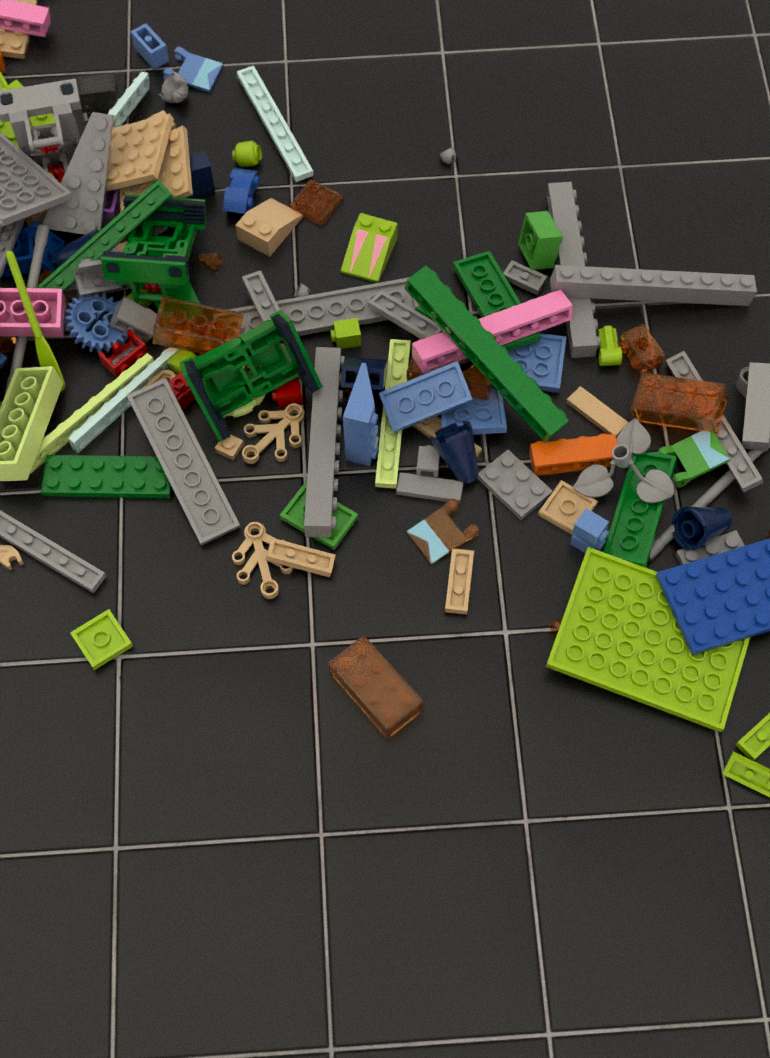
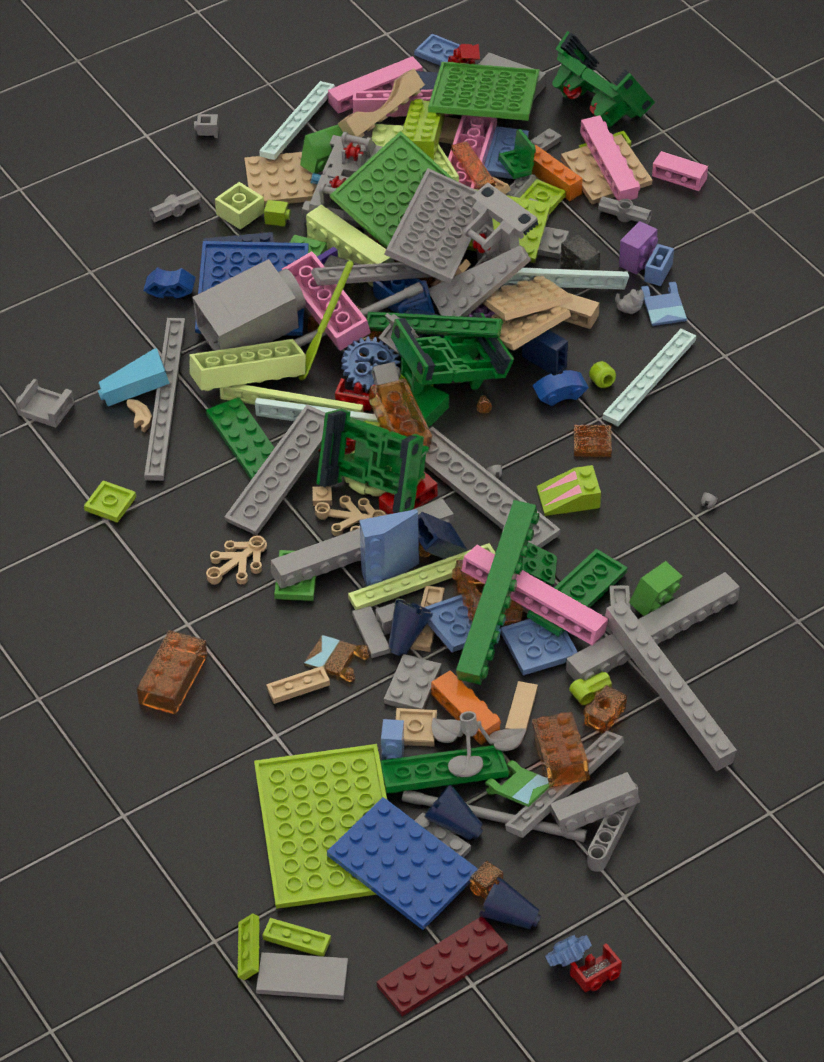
camera: 60 degrees right, 15 degrees down
tan slope [235,198,303,257] -> none
light grey plate [242,270,280,322] -> none
tan plate [266,538,335,577] -> none
lime brick [330,318,361,349] -> none
medium blue plate [379,361,473,433] -> none
none -> light grey piece [598,196,652,225]
none -> medium lavender brick [619,221,658,275]

